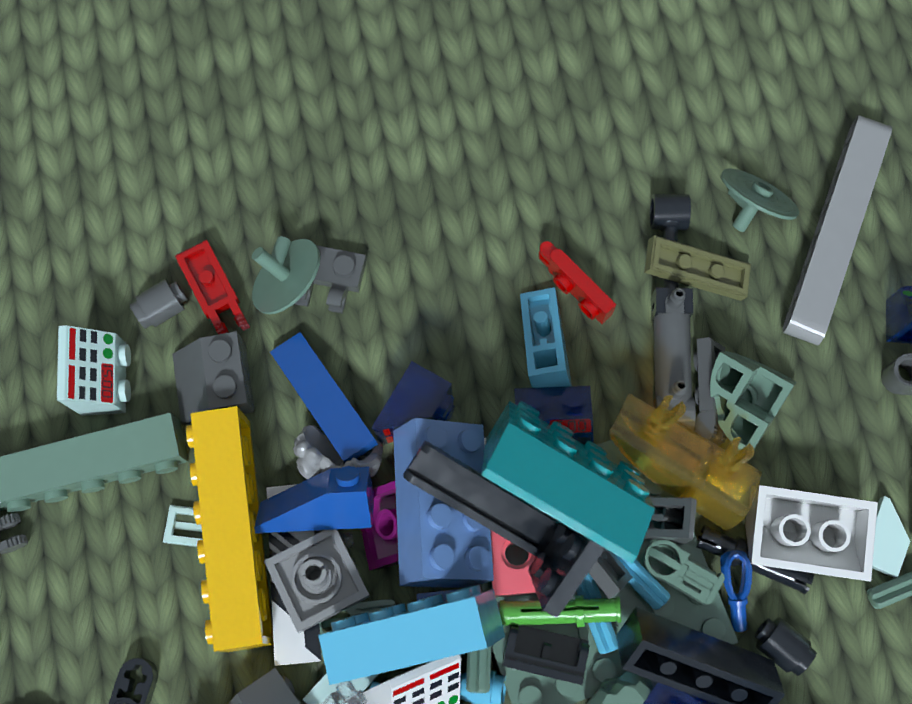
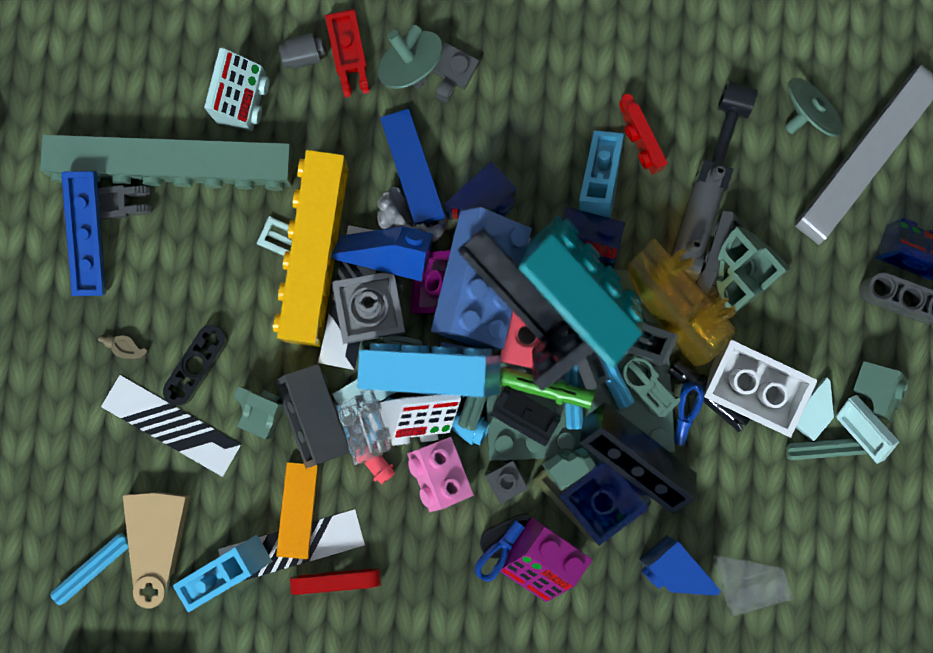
camera: 10 degrees right, 10 degrees up
dark grey slope [172,331,255,425] -> none
olive tile [644,235,751,301] -> none
black brick [754,617,817,676] -> none

